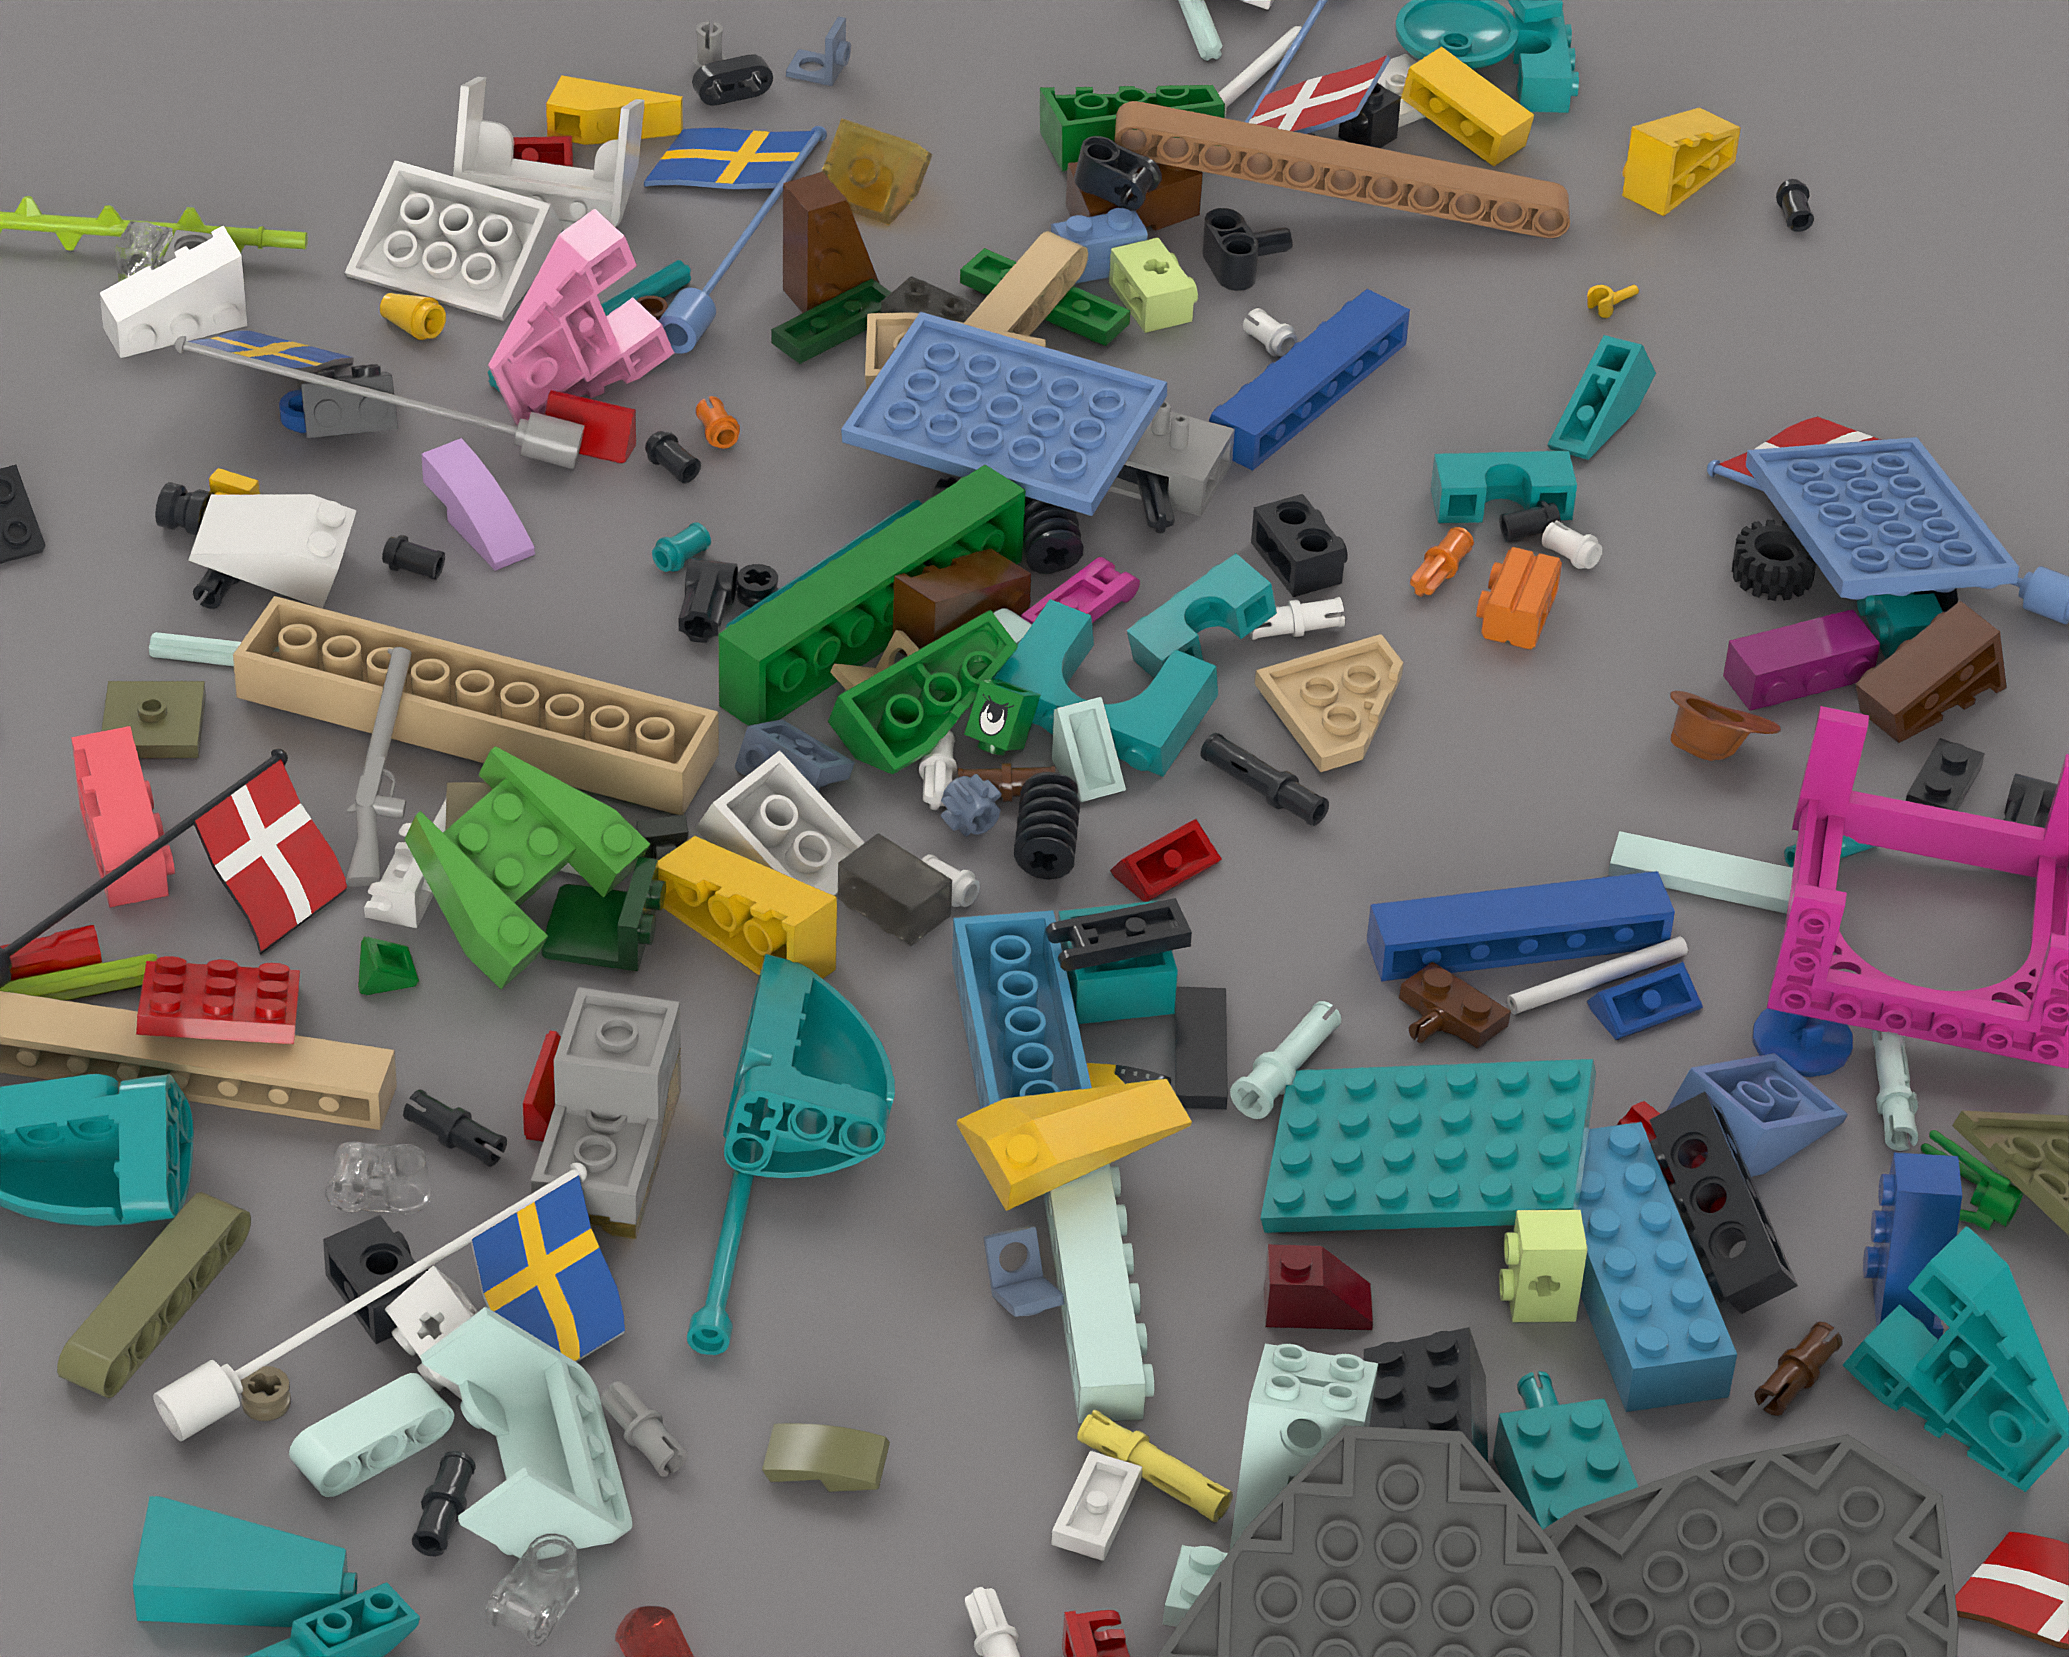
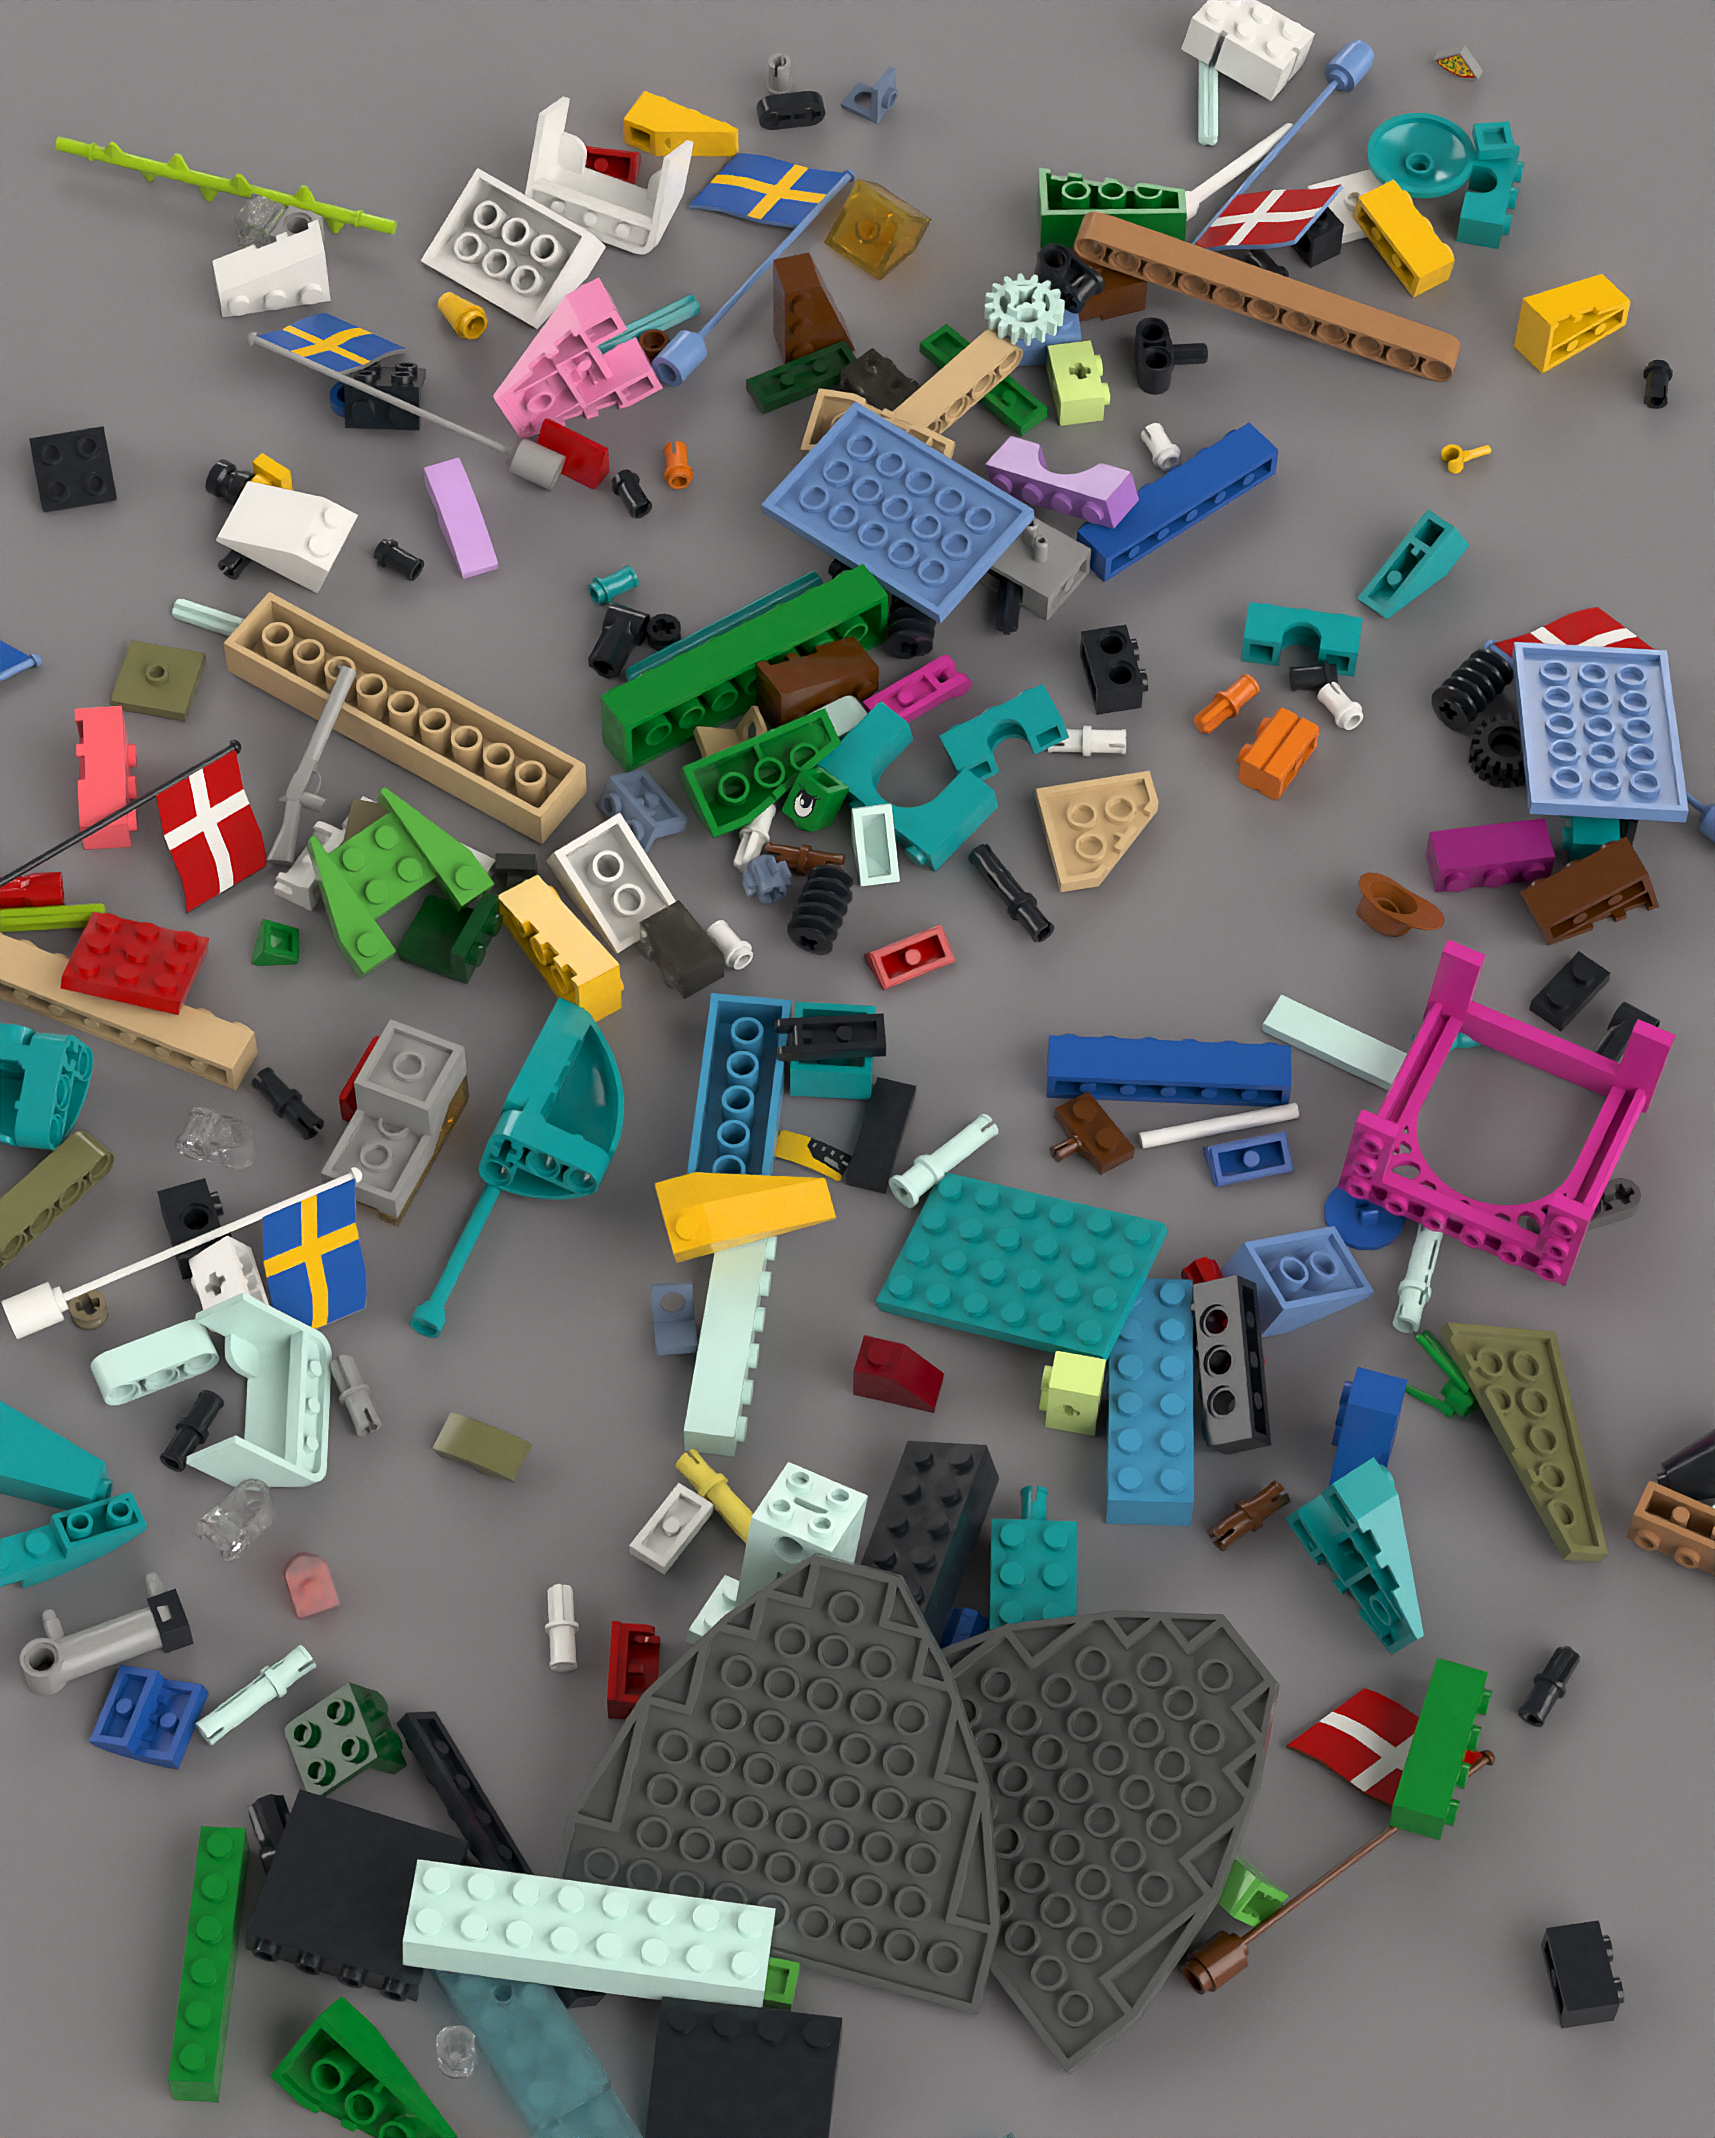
camera: 15 degrees right, 15 degrees up
none -> light aqua gear [984,273,1065,346]
none -> medium lavender arch [985,436,1139,529]
none -> black piece [1431,649,1513,731]

